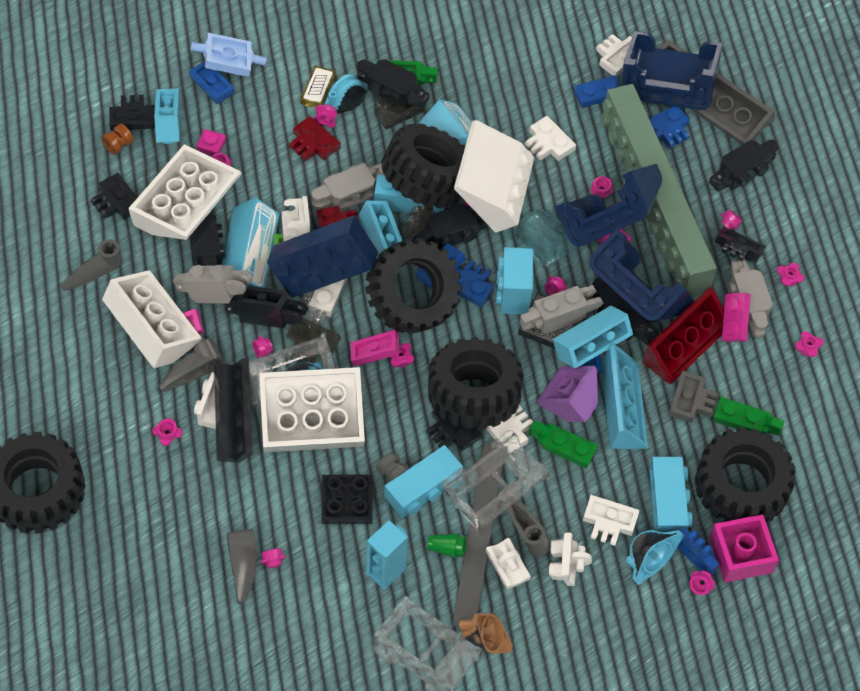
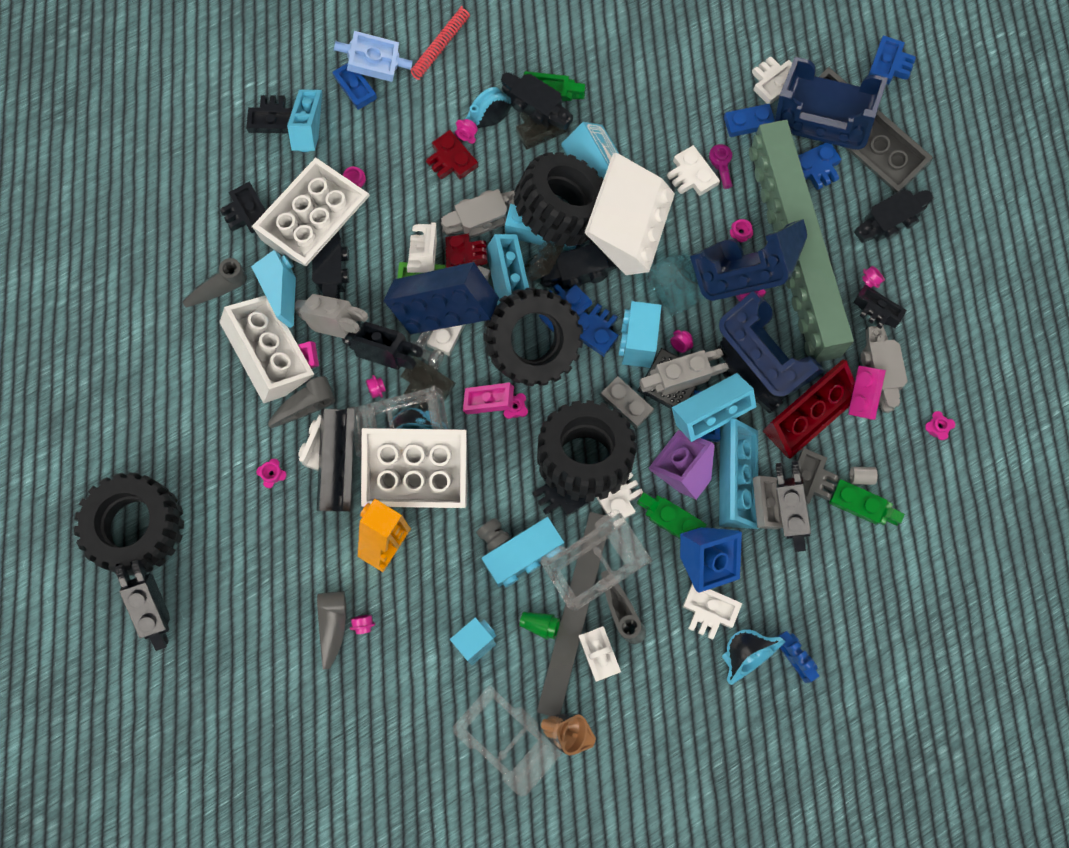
camera: 10 degrees right, 15 degrees up
dark orange wheel [101,123,134,155] -> none
dark pink plate [196,129,226,156] -> none
medium azure slope [221,197,280,289] -> none
tile [300,66,336,108] -> none
black tile [322,475,373,524] -> none
white hips [549,533,592,586] -> none
medium azure brick [649,457,692,532] -> none
dark pink plate [690,570,715,595] -> none
black tyre [695,428,796,524] -> none
dark pink brick [709,515,779,583] -> none
dark pink plate [777,263,804,287] -> none
none -> black hinge [116,559,170,651]
none -> medium azure slope [251,250,296,328]
none -> light orange wedge [358,499,411,572]
none -> coral piece [411,6,470,80]
none -> light grey plate [600,376,654,429]
none -> blue slope [680,527,742,593]
none -> magenta plate [709,144,732,189]
none -> light grey plate [753,476,783,529]
none -> hinge [775,461,811,552]
none -> light grey hinge [849,467,877,485]
none -> blue hinge [868,35,916,85]

